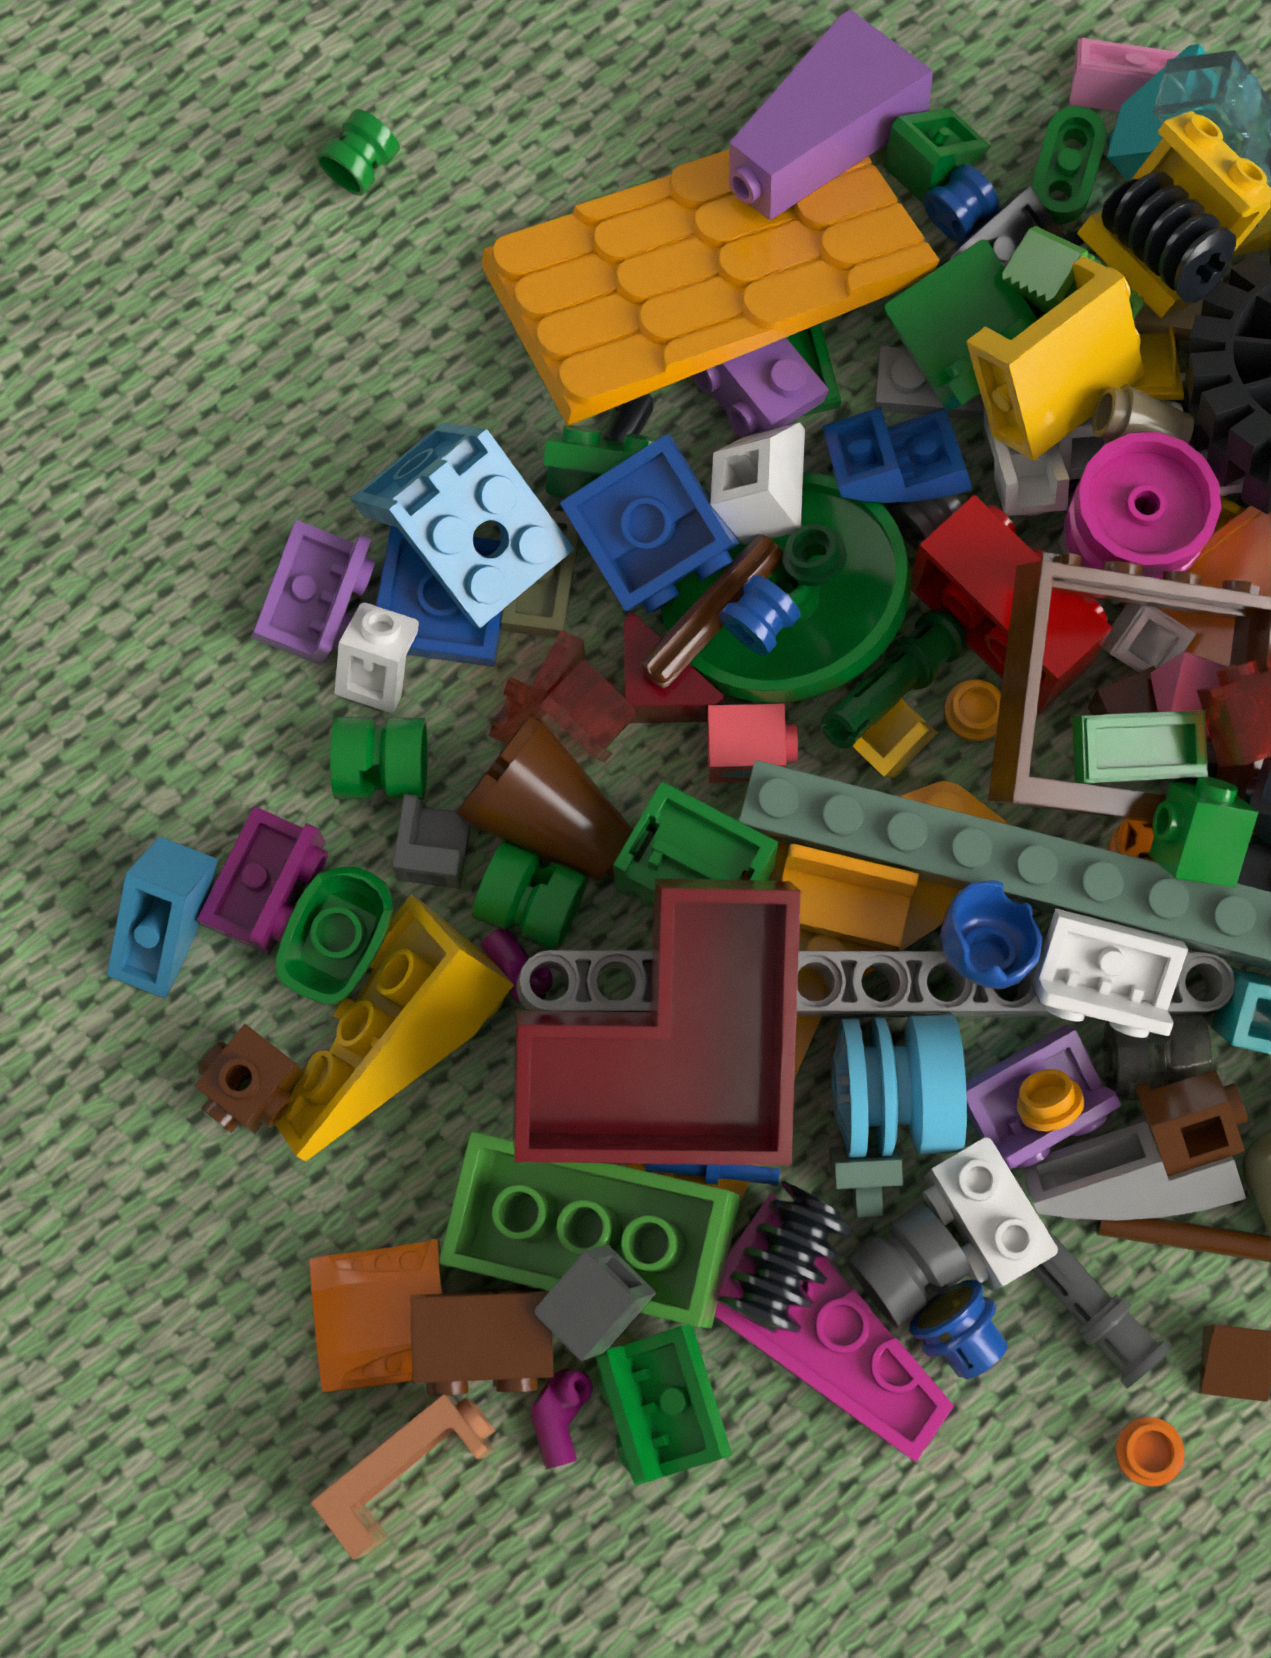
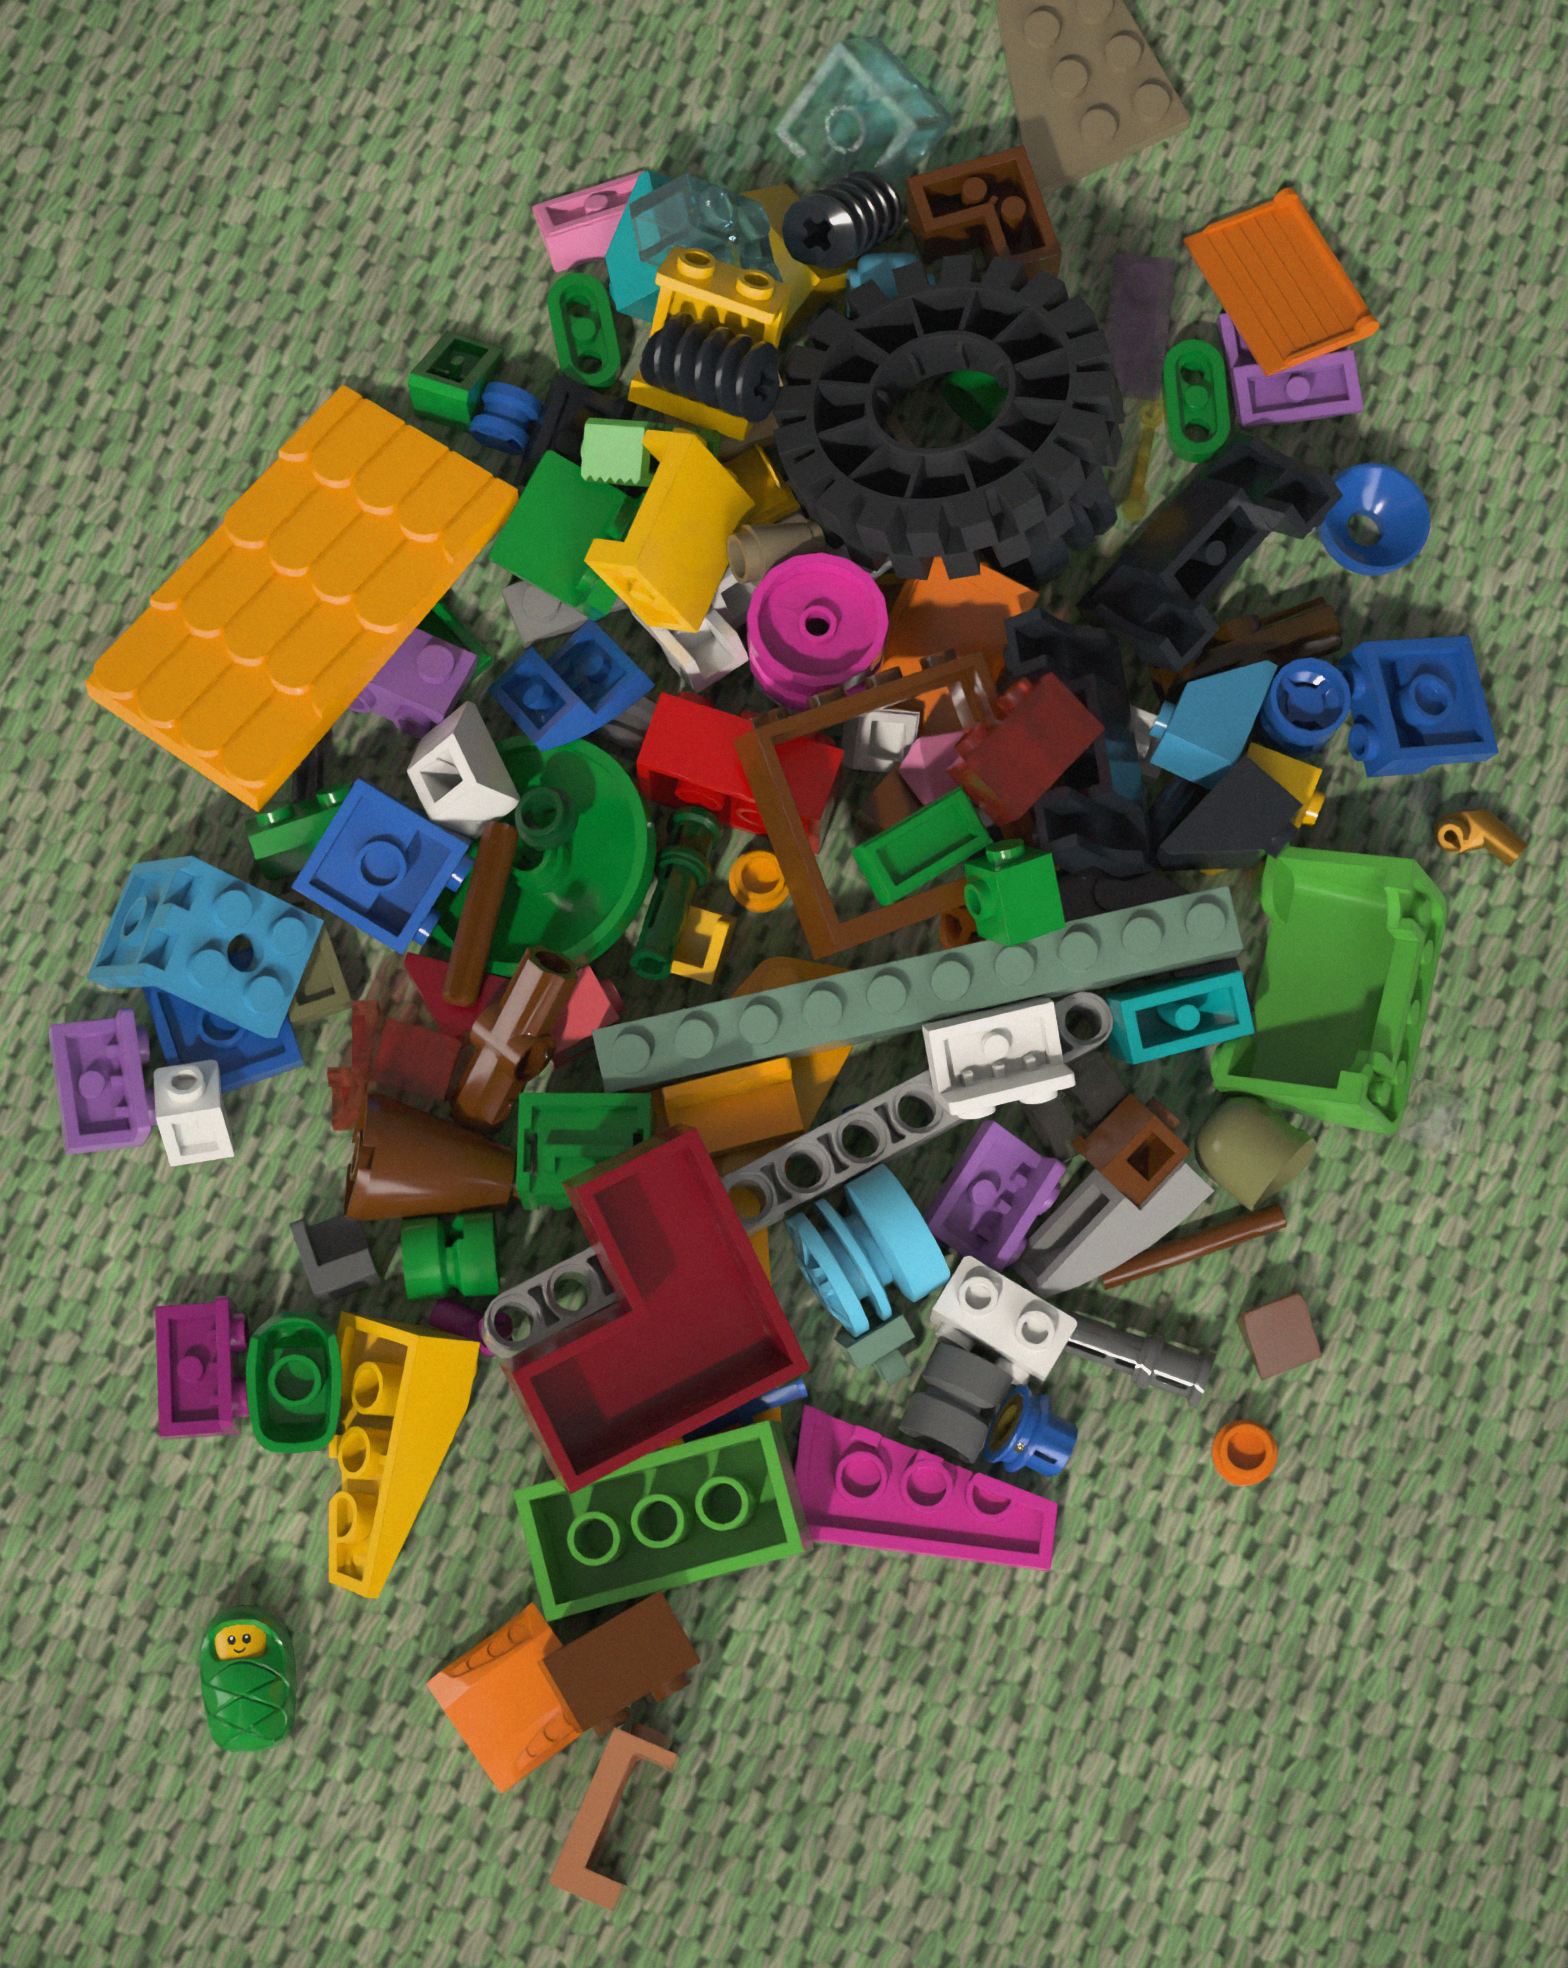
camera: 30 degrees left, 0 degrees up
dark azure slope [107,836,218,999] -> none
reddish brown brick [194,1023,304,1134] -> none
green wheel [330,717,428,800] -> none
magenta arm [530,1368,593,1470] -> none
dark grey panel [535,1245,656,1361] -> none
green bracket [596,1324,732,1486] -> none
black piece [717,1181,853,1334] -> none
blue wheel [719,574,801,656] -> none
medium lavender slope [729,9,933,220] -> none
blue hair [940,880,1043,989] -> none
light orange plate [1017,1069,1085,1131] -> none
none -> green piece [199,1605,297,1752]
none -> reddish brown piece [449,945,579,1136]

